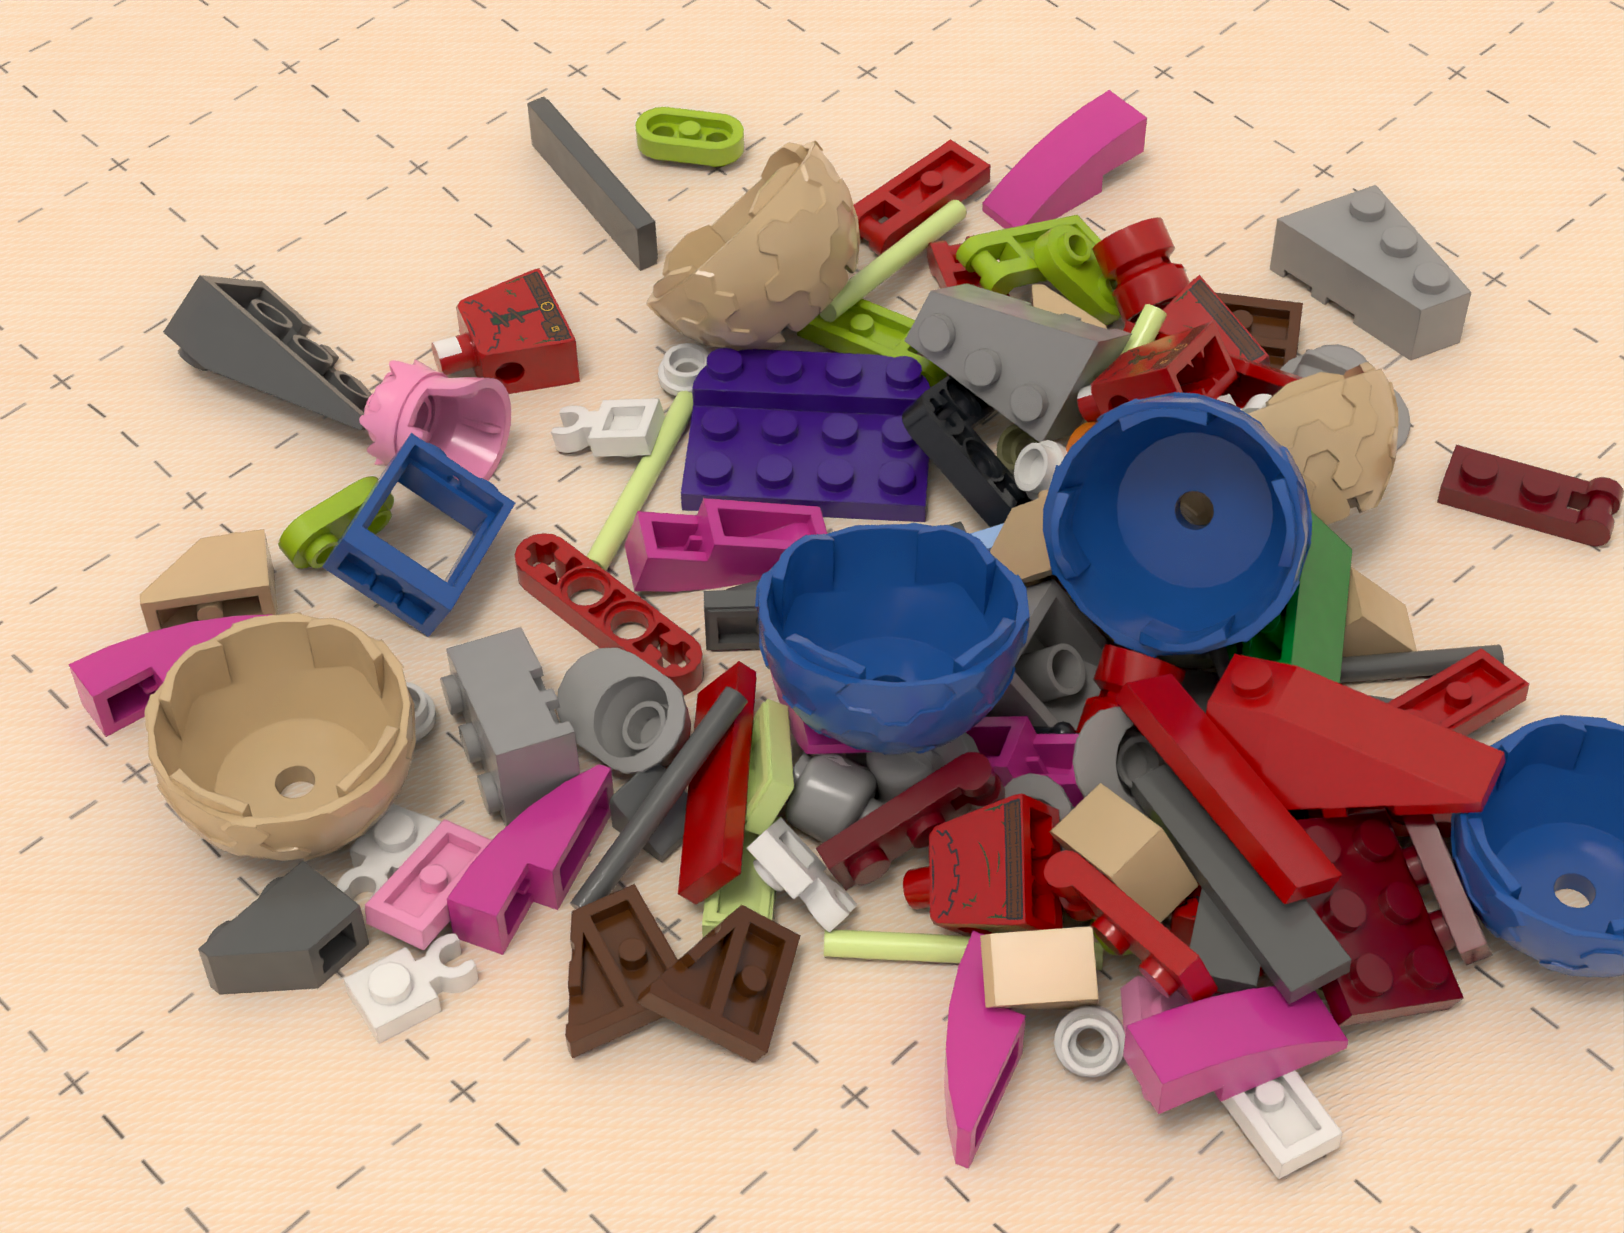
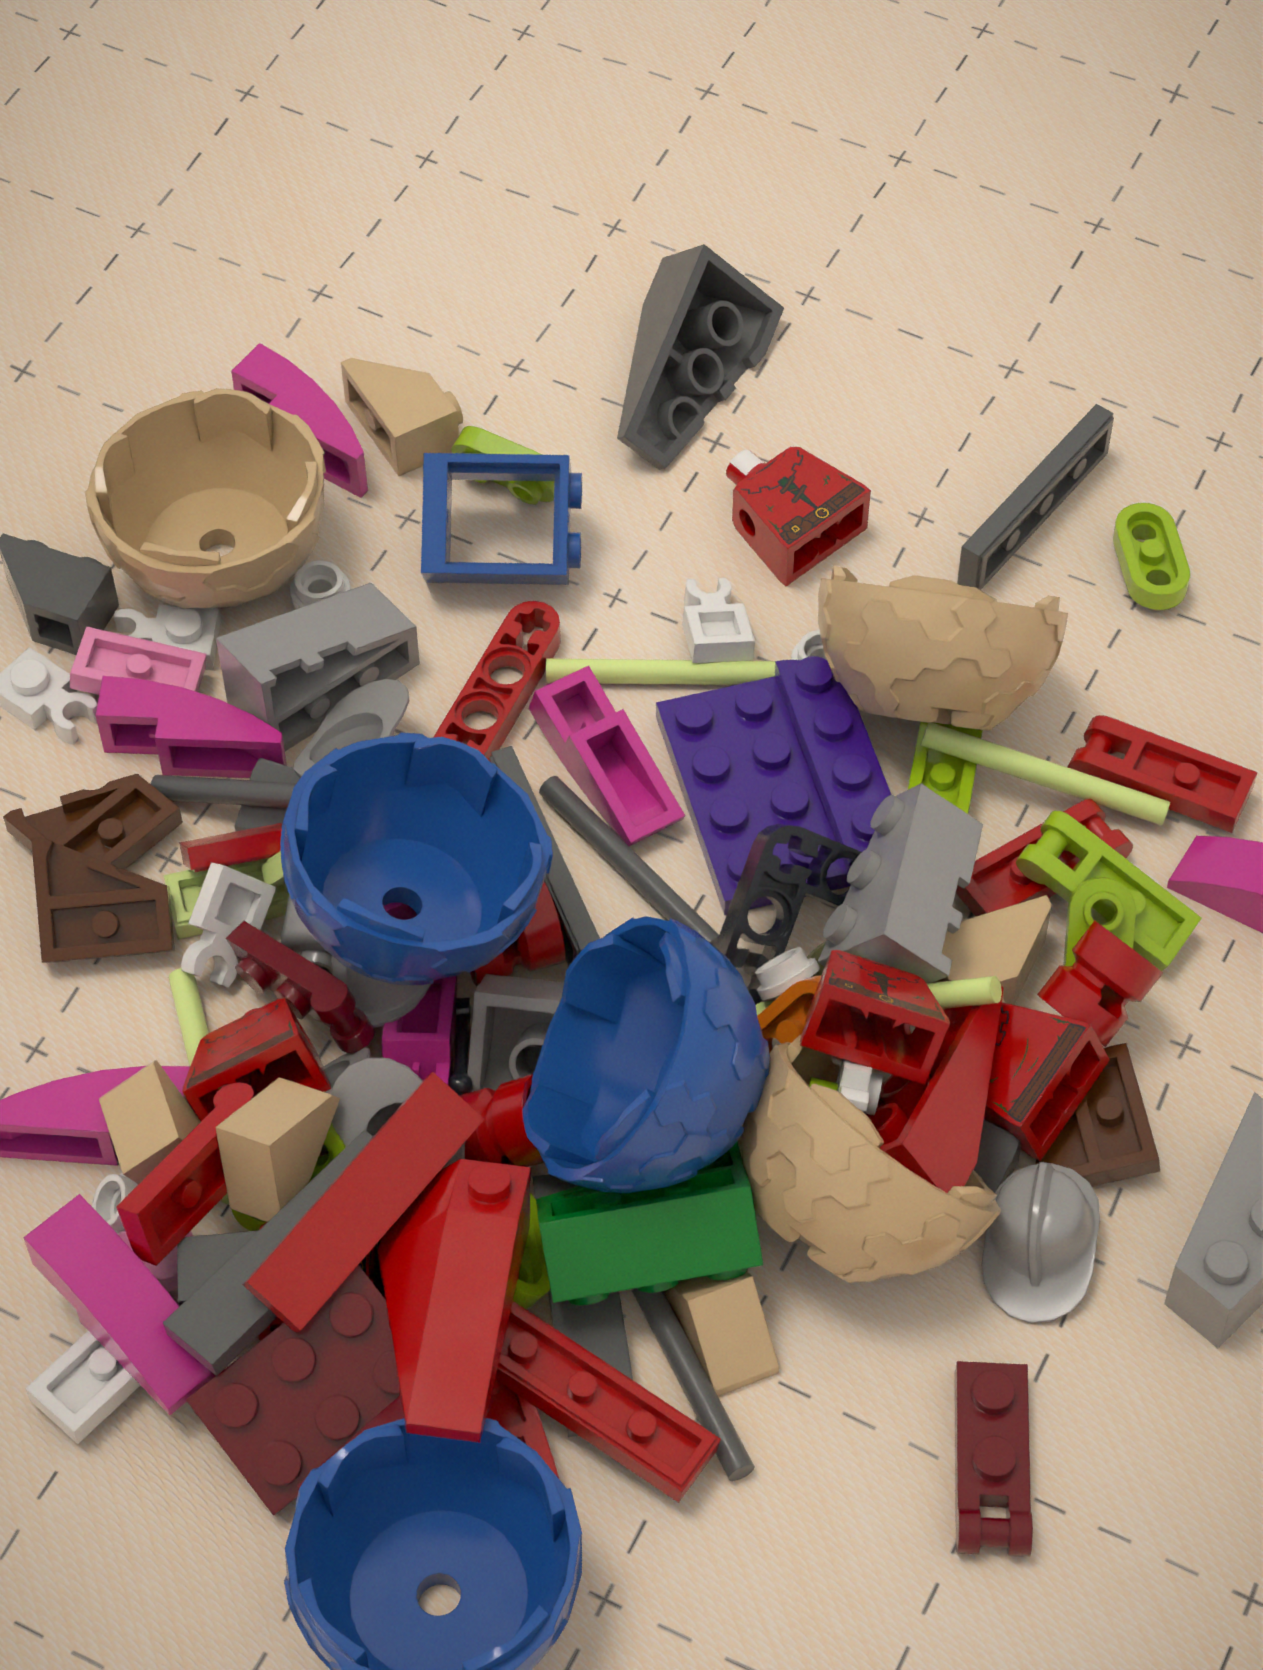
camera: 70 degrees right, 5 degrees up
bright pink hat [359,359,511,481] -> none

